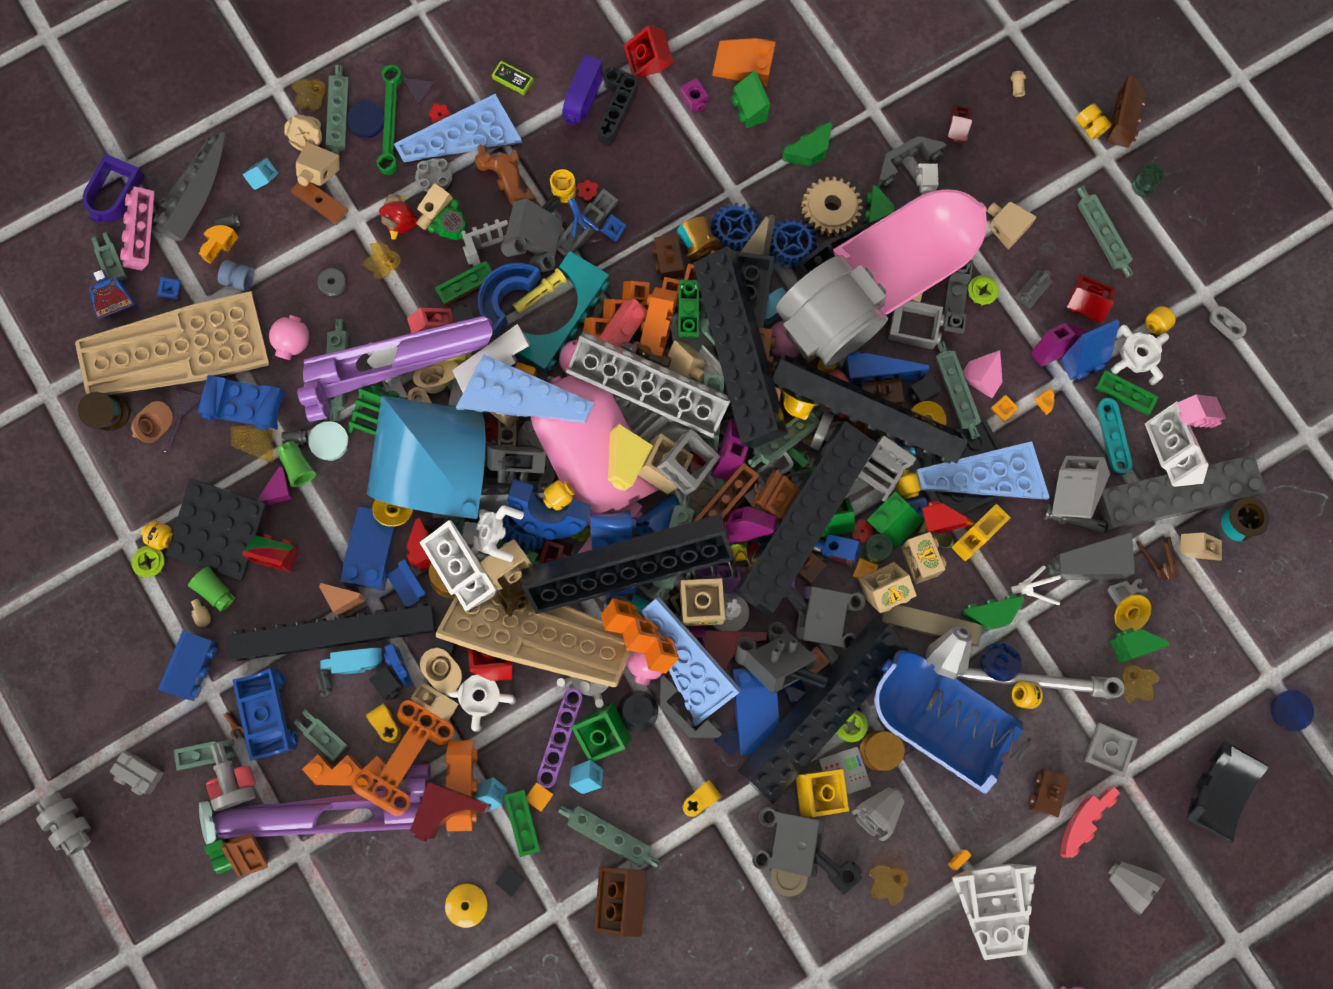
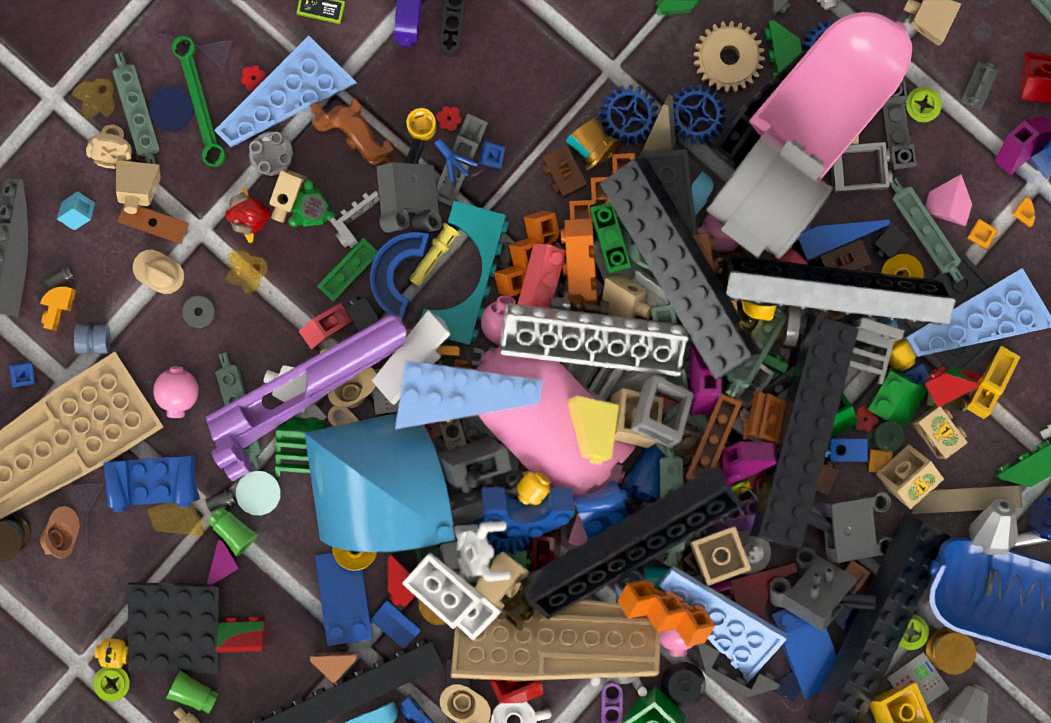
camera: 20 degrees left, 10 degrees up
none -> tan piece [133,250,184,294]

